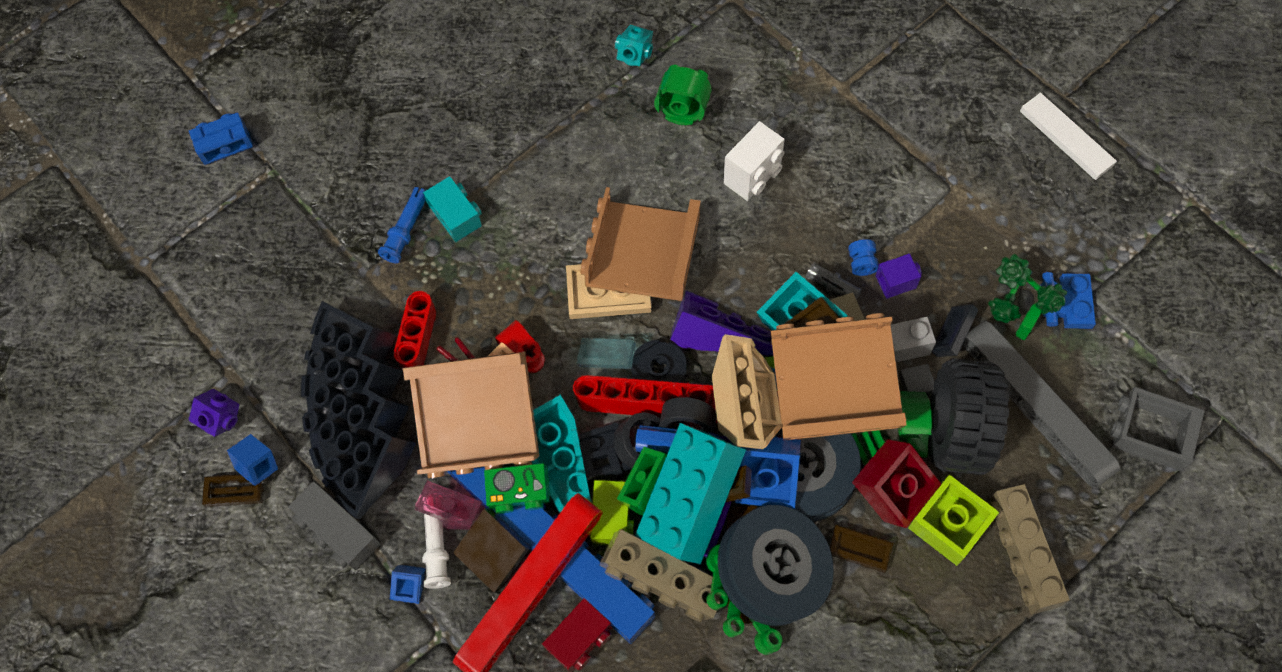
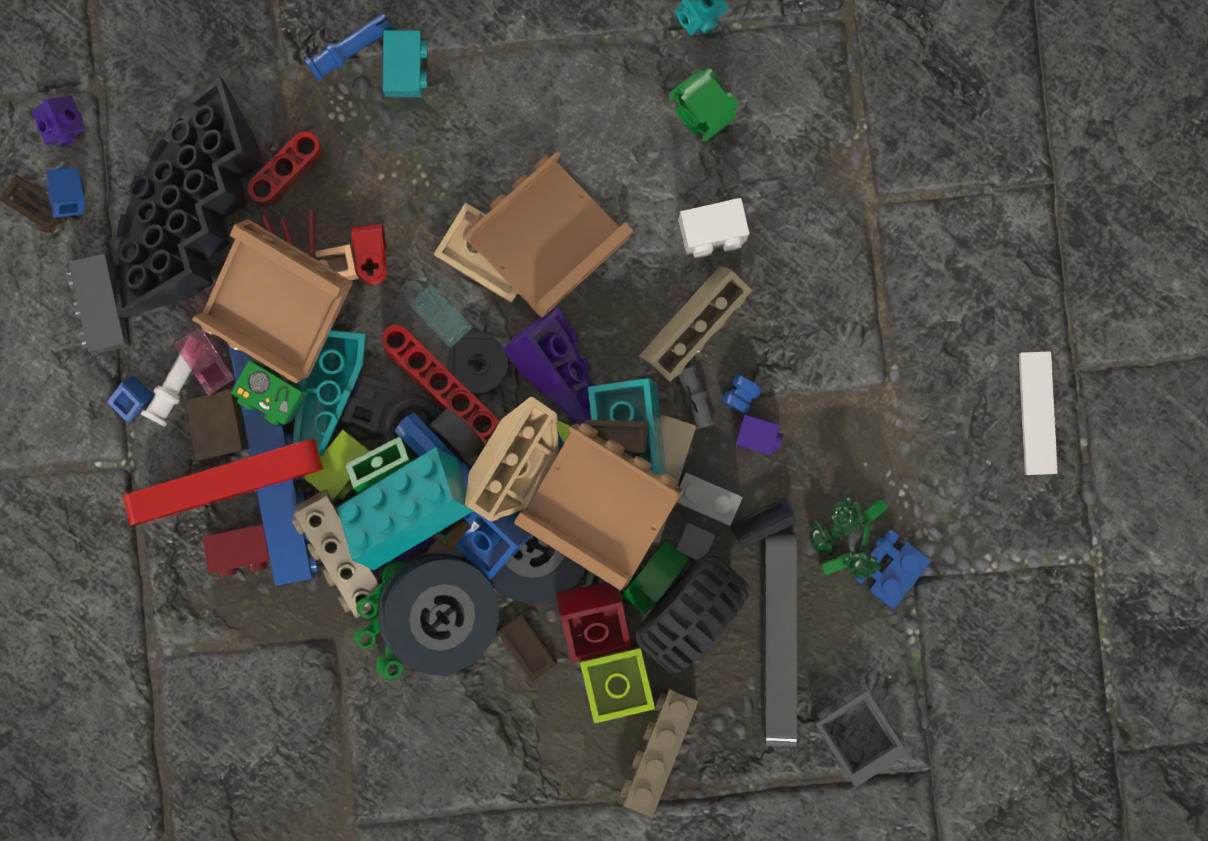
camera: 30 degrees right, 20 degrees up
none -> dark tan brick [639,265,753,382]

